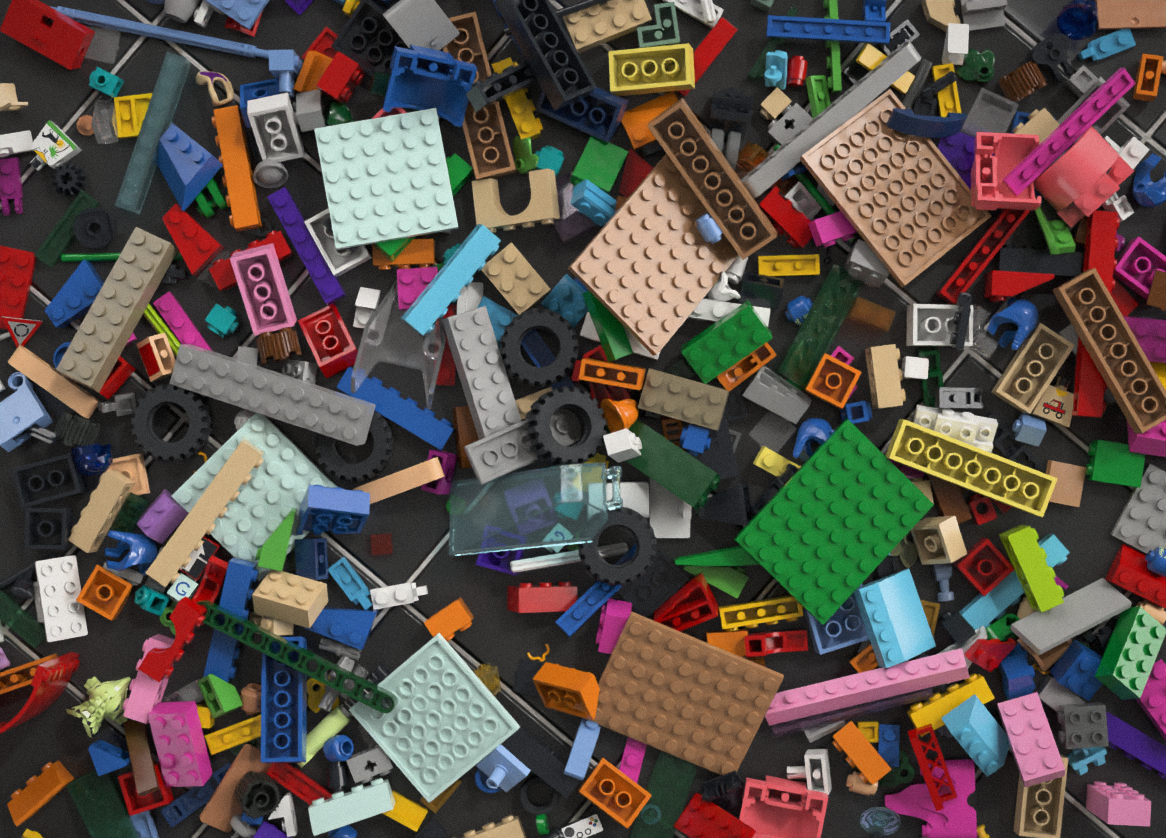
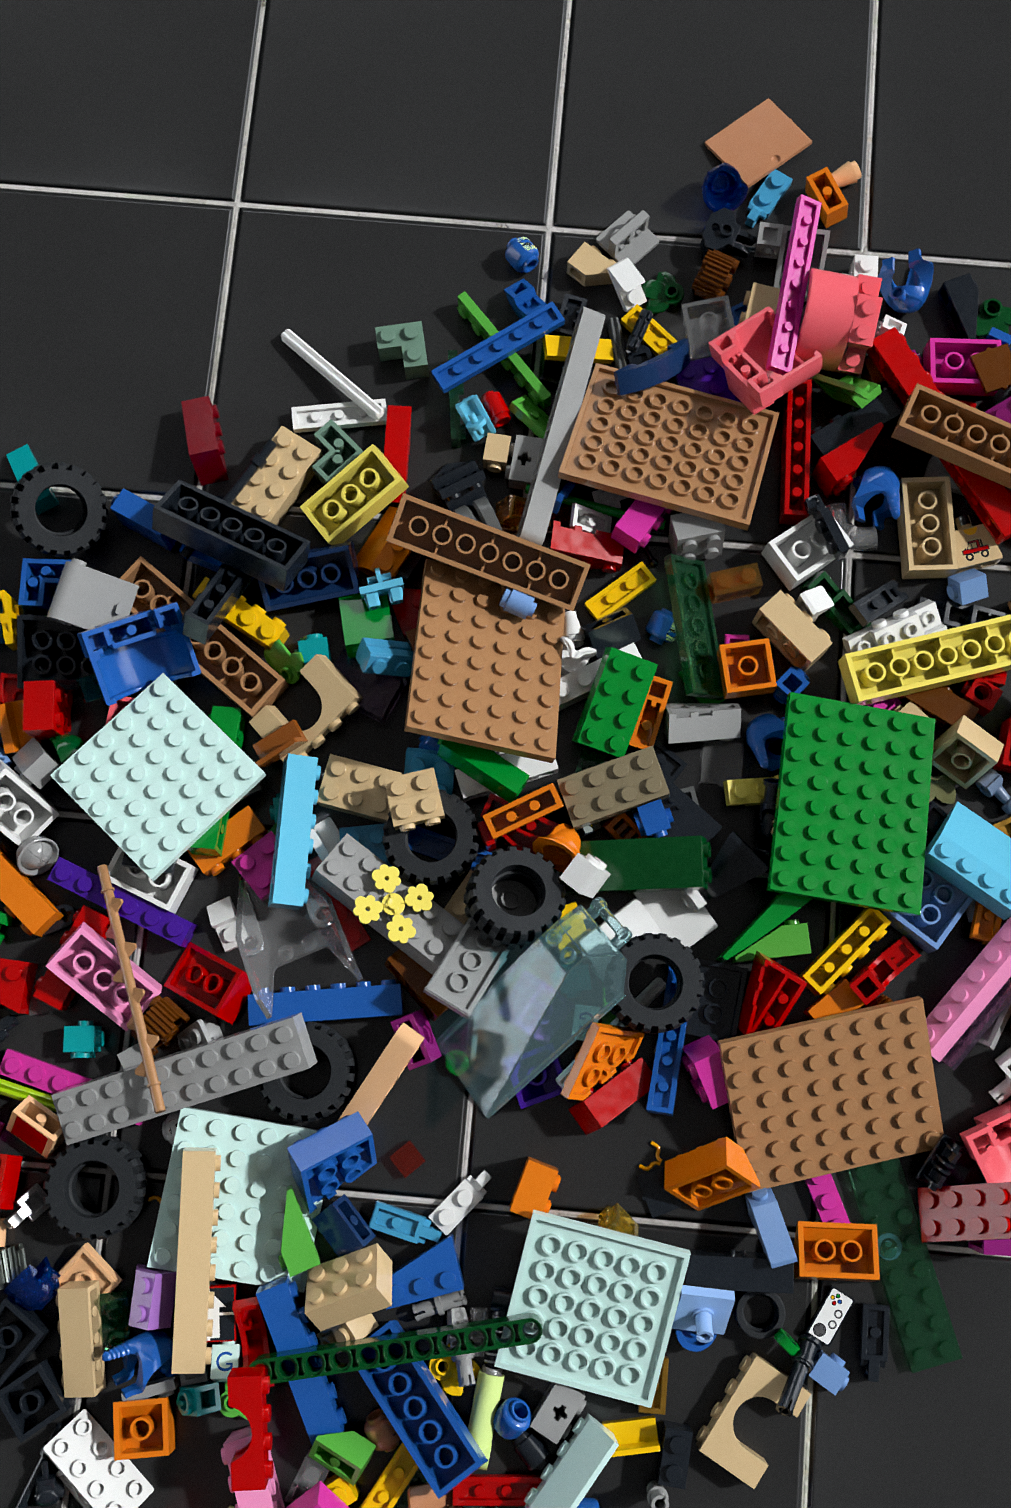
camera: 40 degrees left, 10 degrees down
none -> medium nougat plant [97,864,166,1114]
none -> dark orange panel [252,720,308,767]
none -> light yellow plant [353,864,434,944]
none -> medium azure hips [359,568,404,611]
none -> tan plate [384,767,445,832]
none -> orange plate [560,1022,645,1100]

